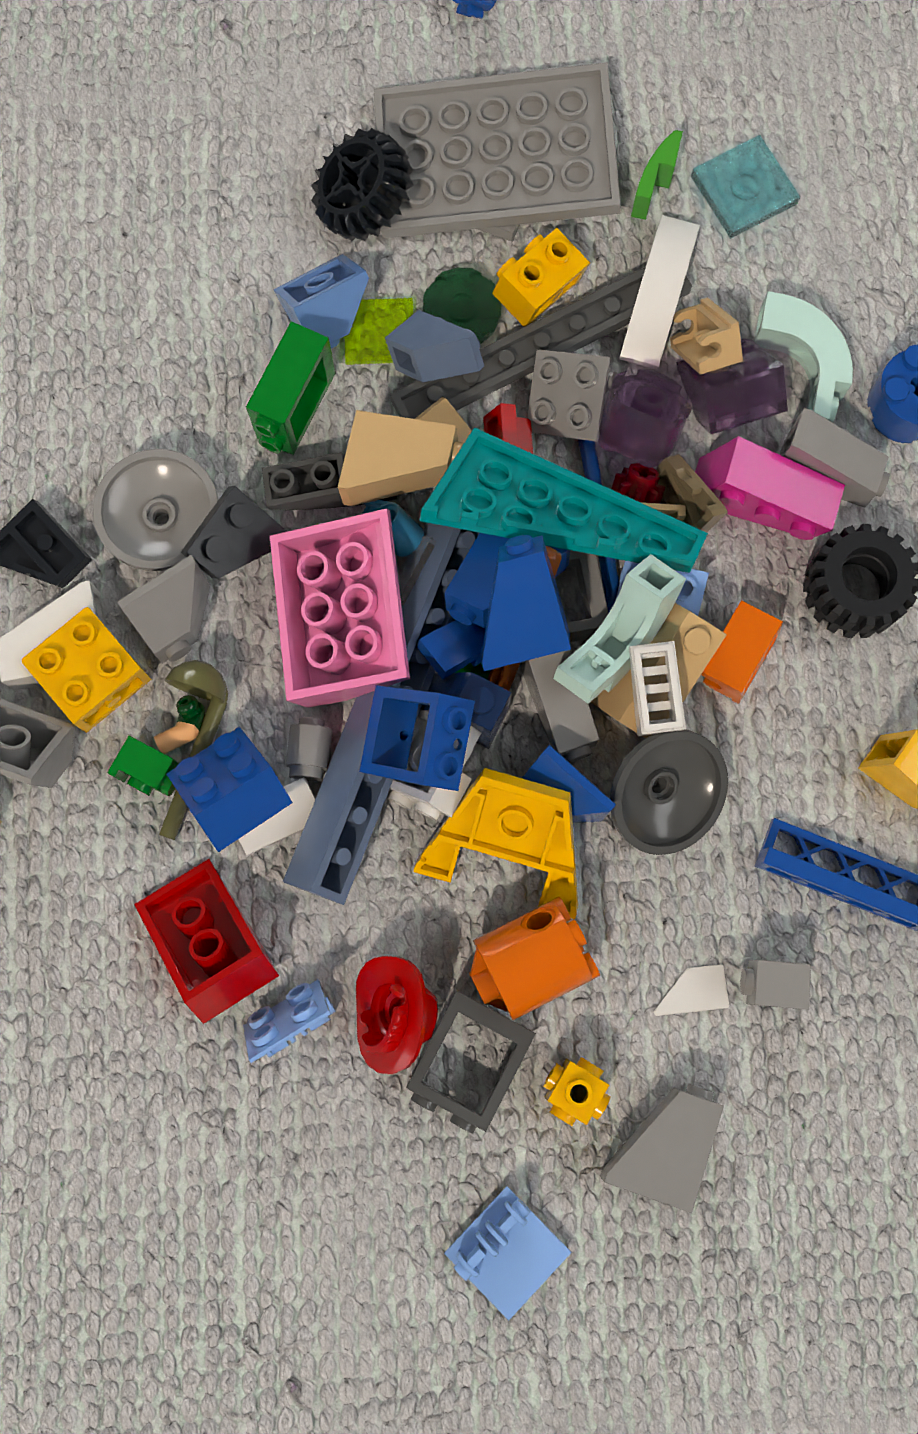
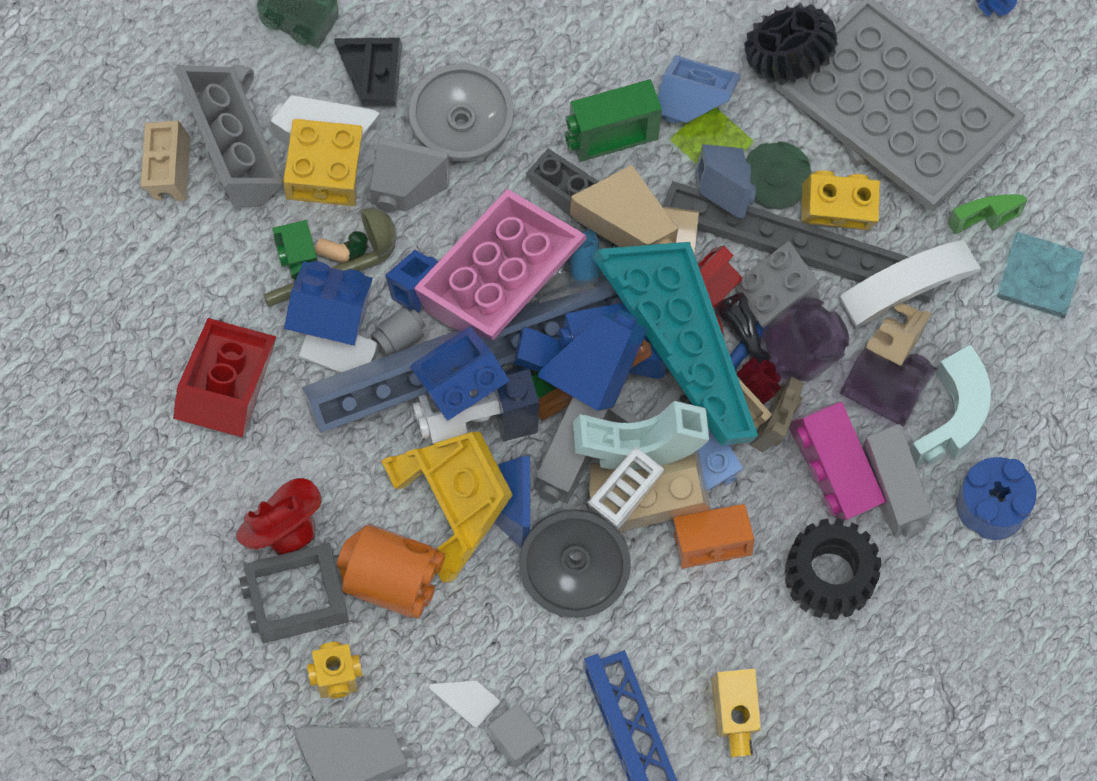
camera: 45 degrees right, 10 degrees down
black wing [181,486,288,579] -> none
light blue hinge [243,979,336,1063] -> none
light blue hinge [444,1186,572,1321] -> none
none -> blue brick [386,250,438,313]
none -> black piece [716,292,771,363]

